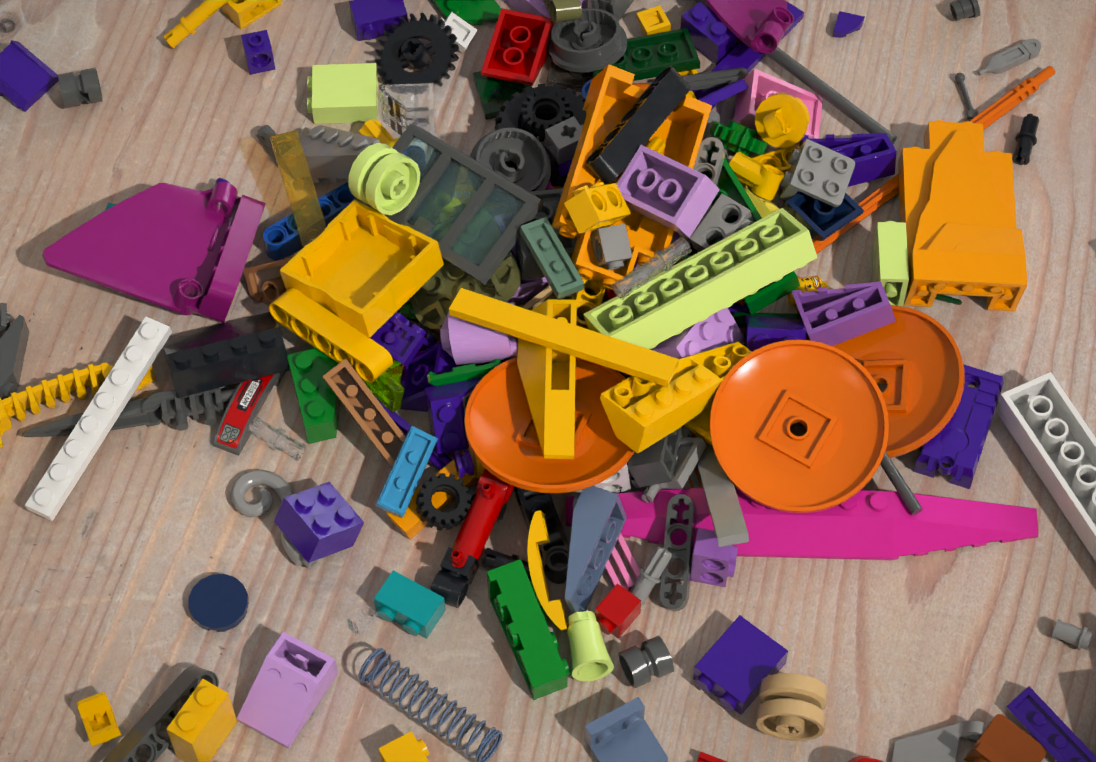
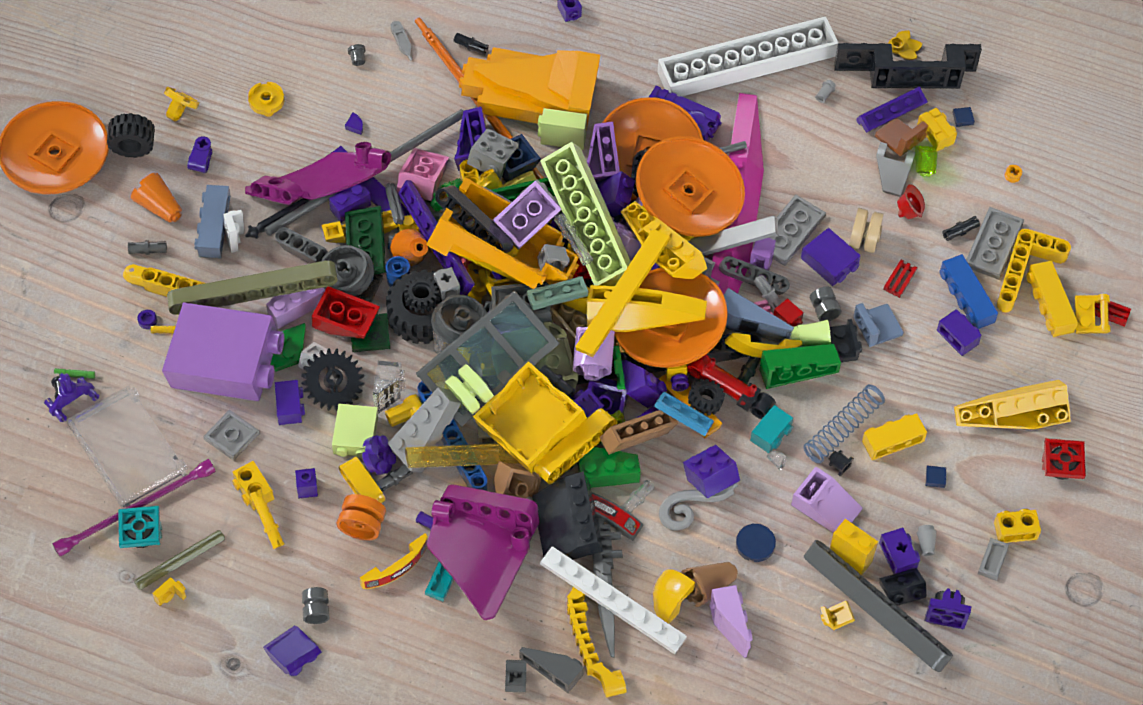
camera: 85 degrees left, 0 degrees up
yellow brick [564,182,631,234] -> none
yellow tile [755,92,810,148] -> none
dark grey hinge [955,73,978,120] -> none
none -> orange wheel [336,494,386,540]
none -> yellow beam [338,457,386,503]
none -> yellow slope [360,533,428,589]
none -> dark purple plate [362,435,396,476]
none -> black pin [539,365,575,398]
none -> yellow brick [653,569,695,624]
none -> medium nougat cone [681,562,738,607]
none -> lavender slope [709,585,753,658]
none -> light grey tile [770,194,826,266]
none -> black brick [828,450,854,476]
none -> black bracket [829,319,862,363]

